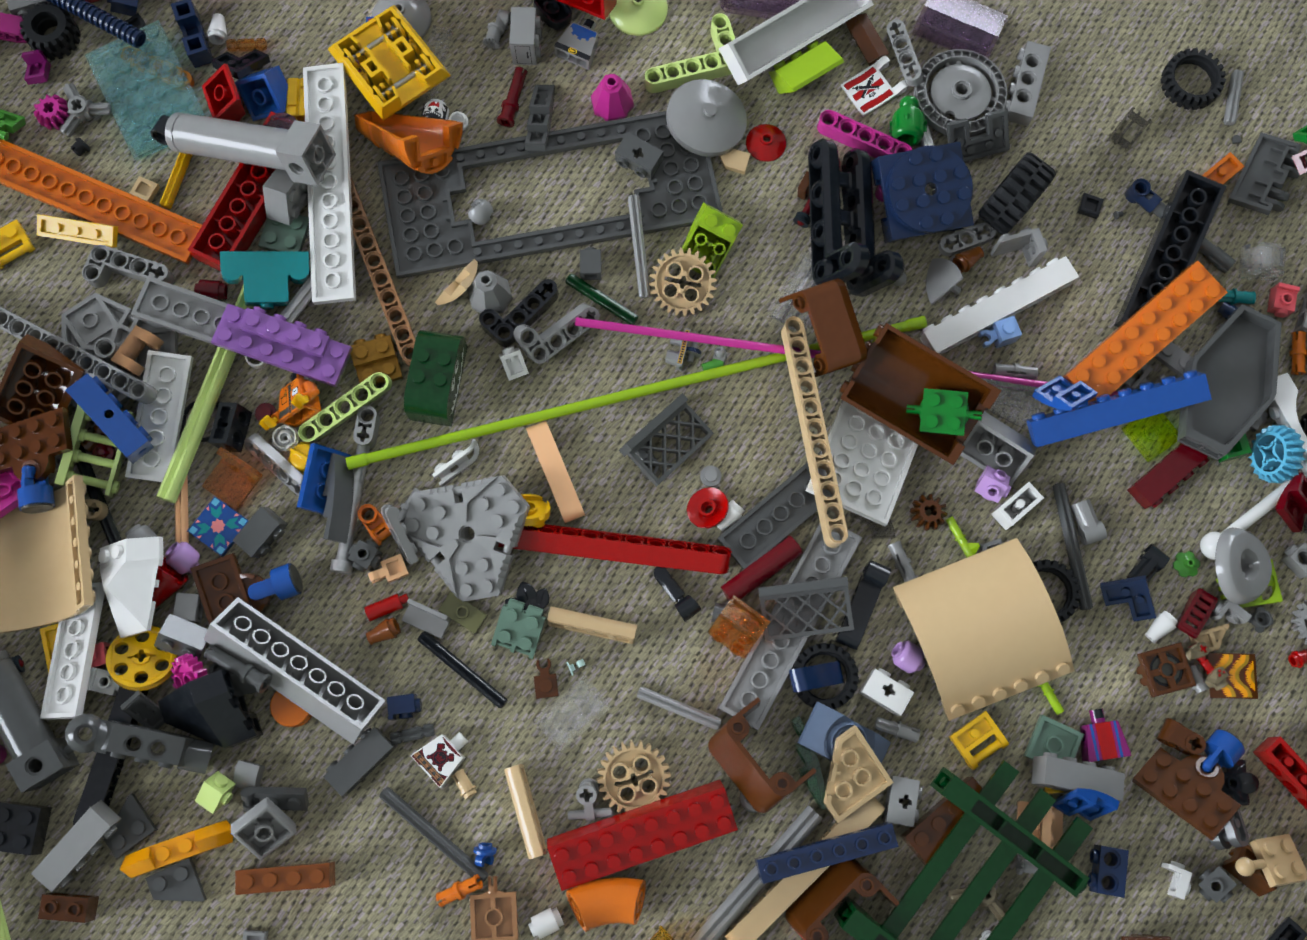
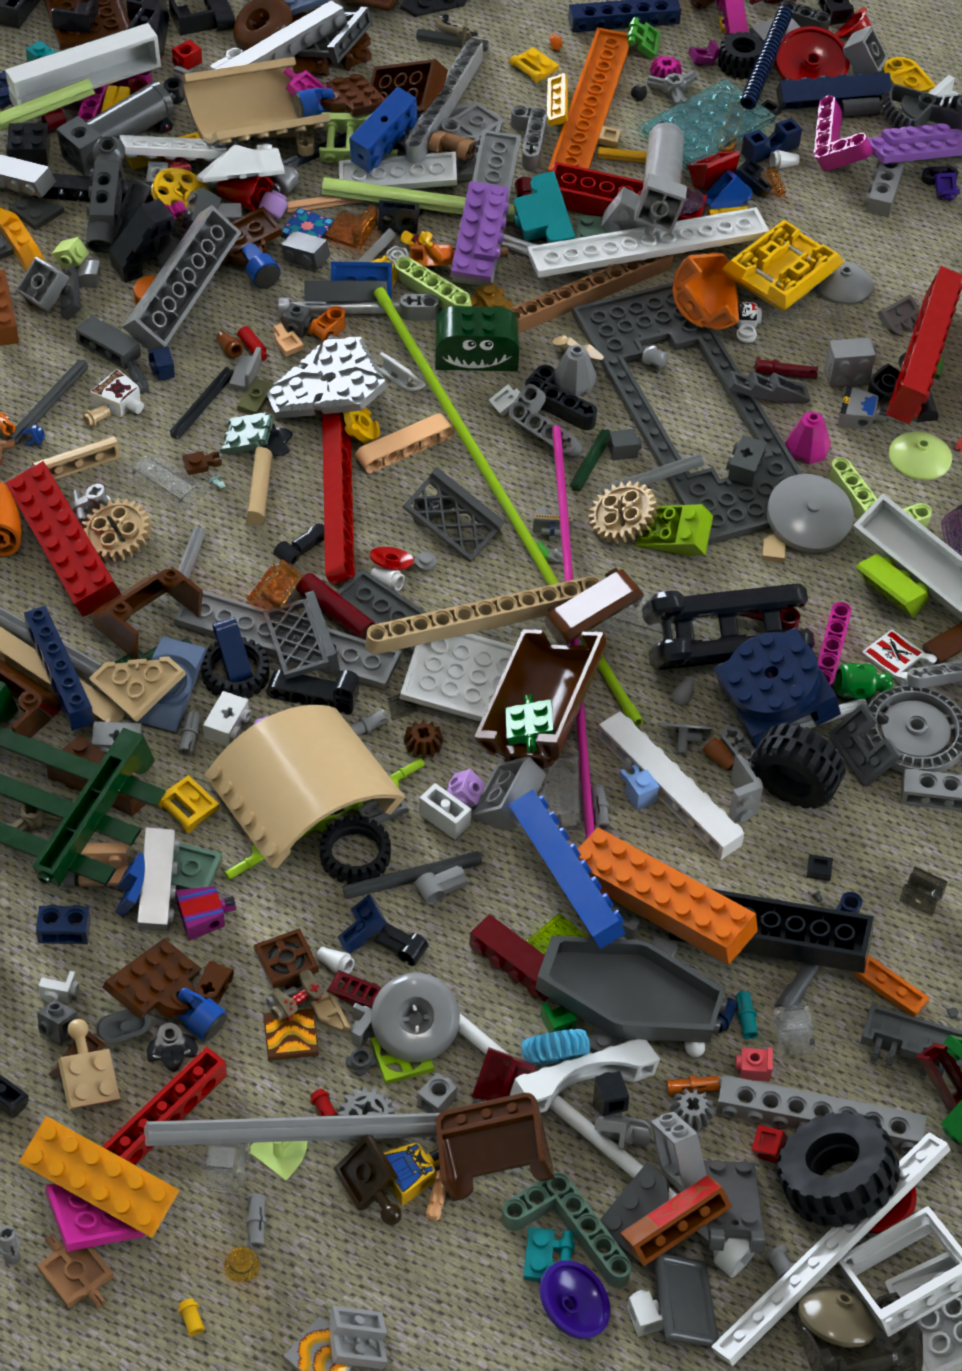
camera: 80 degrees right, 25 degrees down
dark grey pin [204,644,272,693] -> none
light grey plate [381,504,418,564] -> none
red dish [746,124,786,162] -> none
blue slope [1032,375,1098,411] -> none

